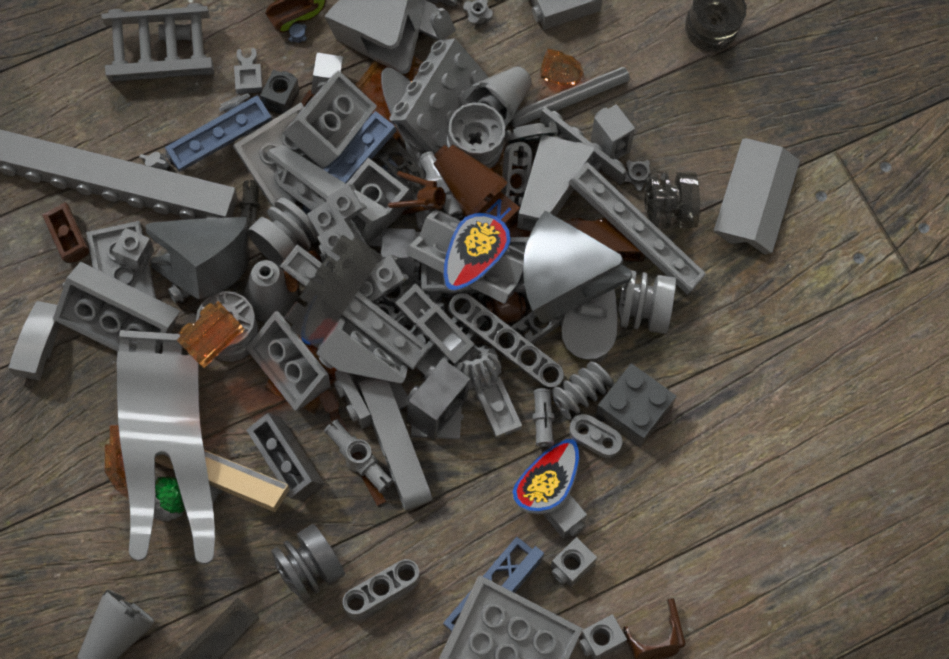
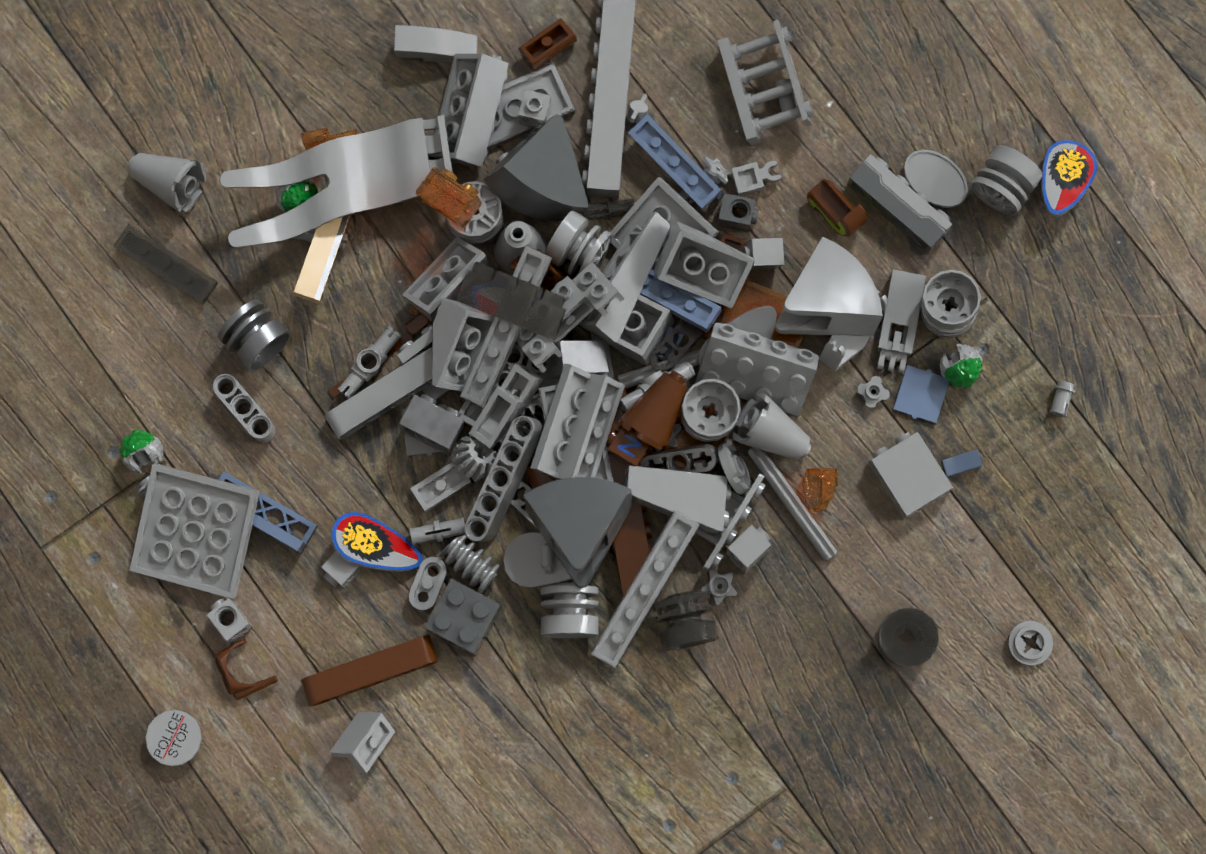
camera: 85 degrees right, 10 degrees up
flat silver brick [246,413,325,501] -> none
sand blue piece [288,24,307,43] -> none
reddish brown plant [388,171,446,215] -> none
shield [443,213,511,292] -> none
light grey brick [551,537,597,587] -> none
light grey slope [713,138,800,254] -> none
none -> reddish brown beam [300,635,438,707]
none -> light grey panel [330,712,395,773]

